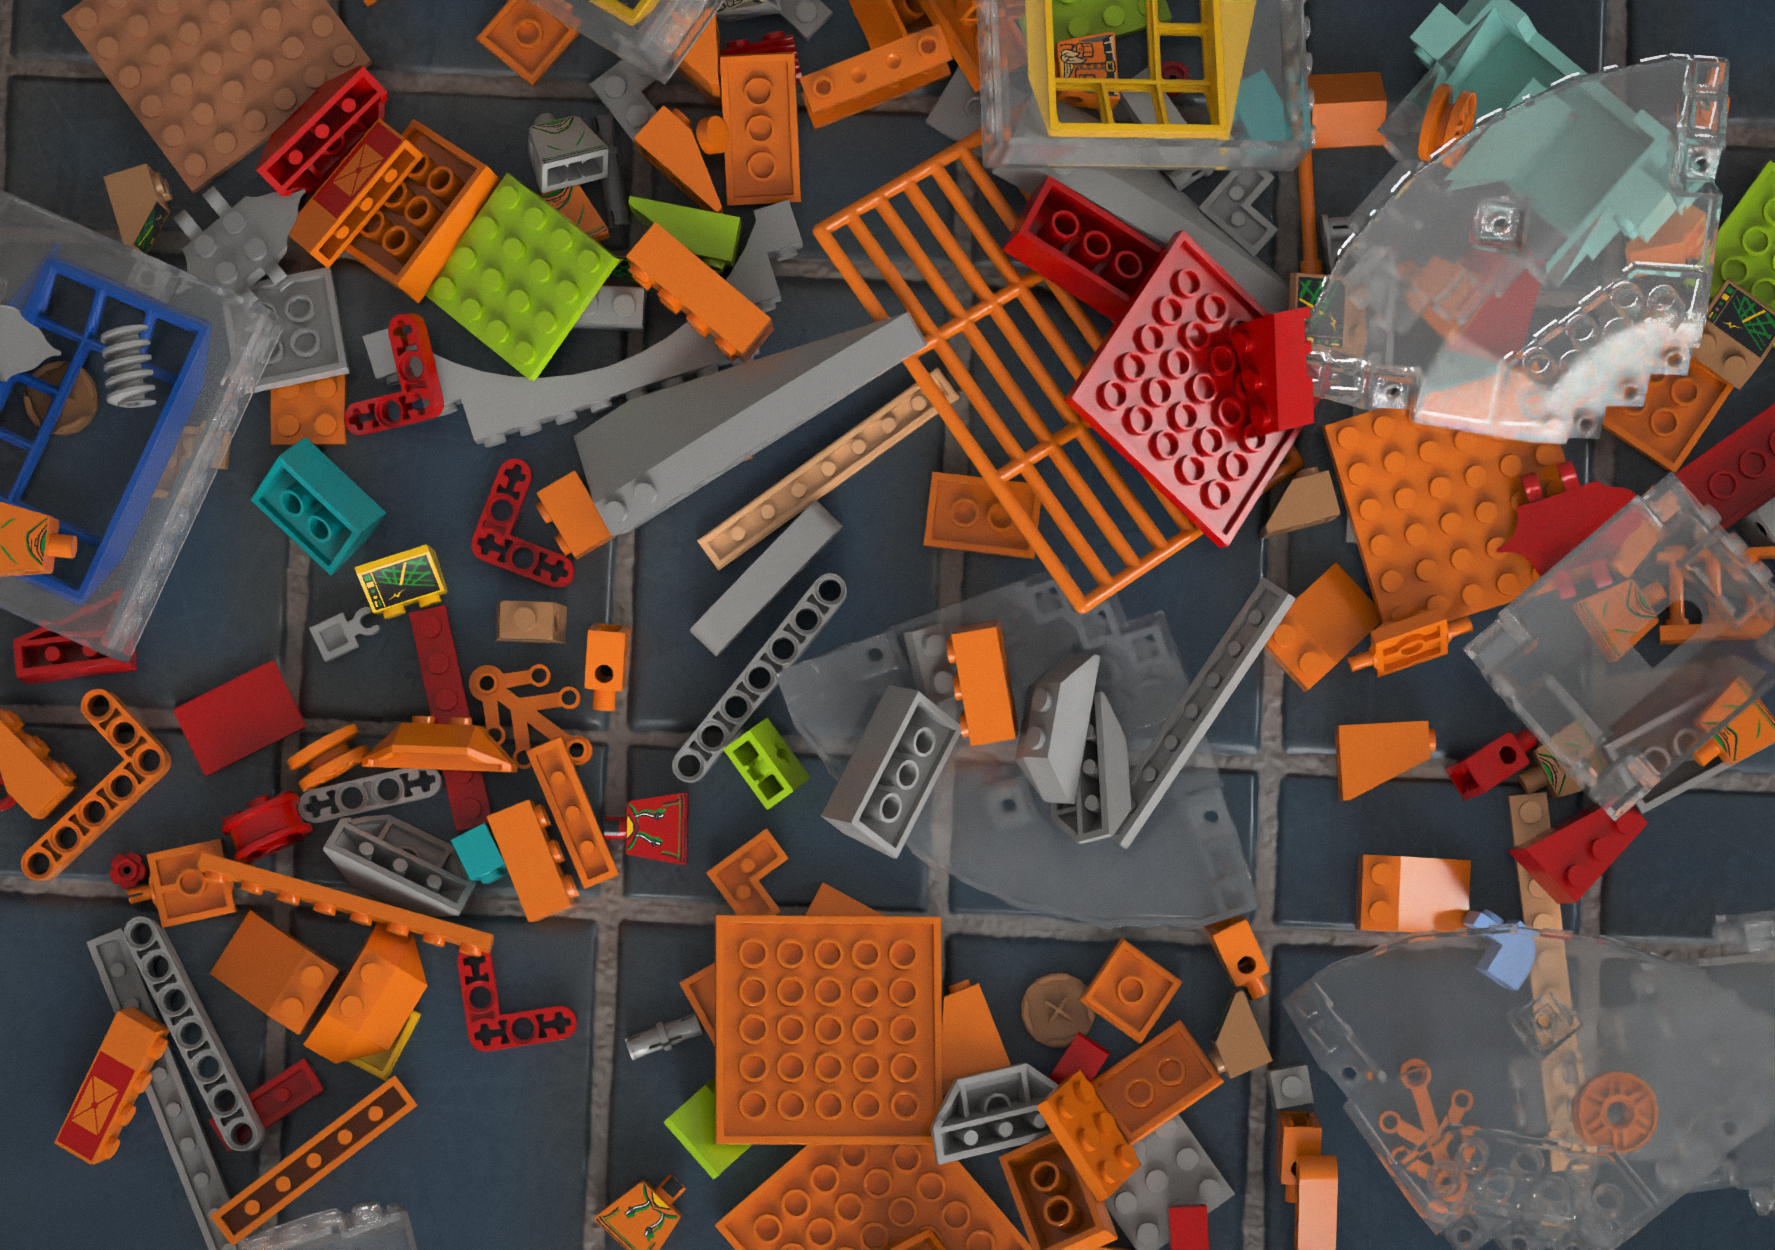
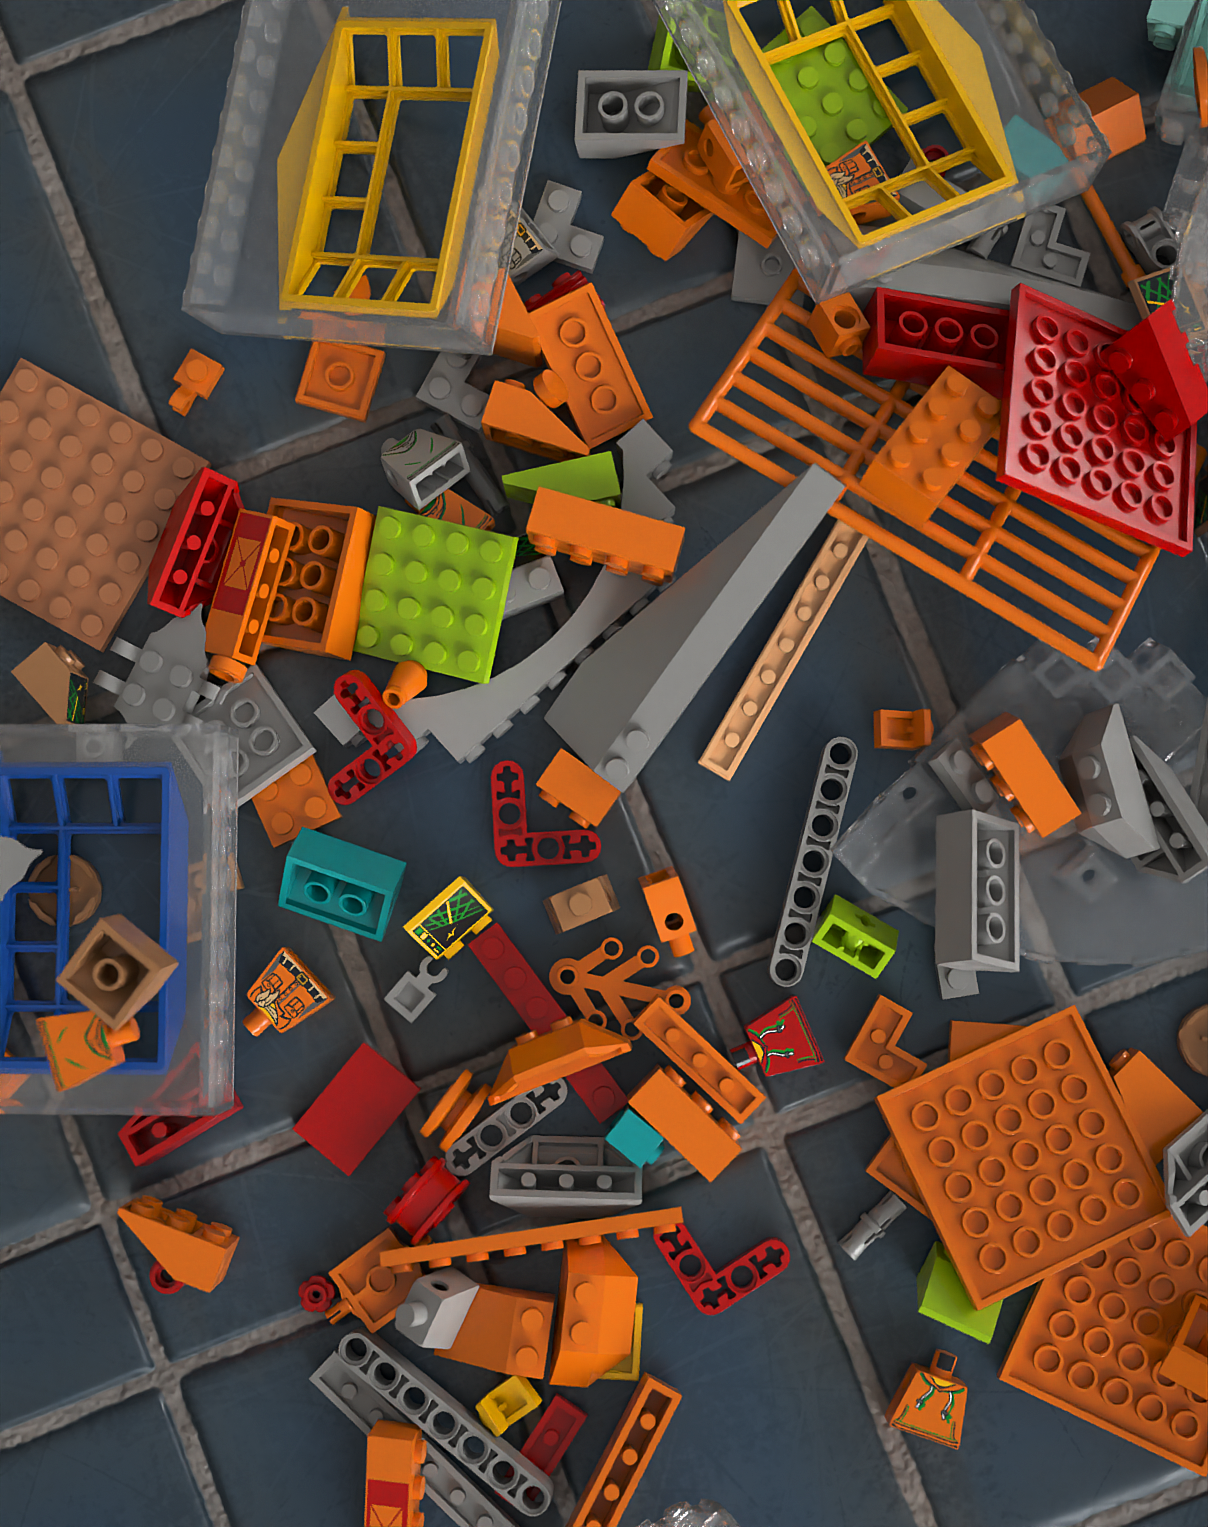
camera: 20 degrees left, 0 degrees up
orange beam [21,689,172,881] -> none
light grey piece [100,324,157,408] -> none
light grey beam [690,500,843,657] -> none
orange fence [799,24,953,130] -> none
orange plate [923,471,1041,560] -> none
none -> medium nougat slope [55,914,179,1031]
none -> orange tile [208,655,247,683]
none -> torso [242,946,336,1037]
none -> orange cone [382,660,427,709]
none -> light grey torso [395,1266,480,1349]
none -> yellow bracket [475,1375,542,1437]
none -> orange brick [807,292,871,359]
none -> orange brick [858,365,1002,529]
none -> orange bracket [873,709,934,750]
none -> light grey plate [934,962,979,1000]

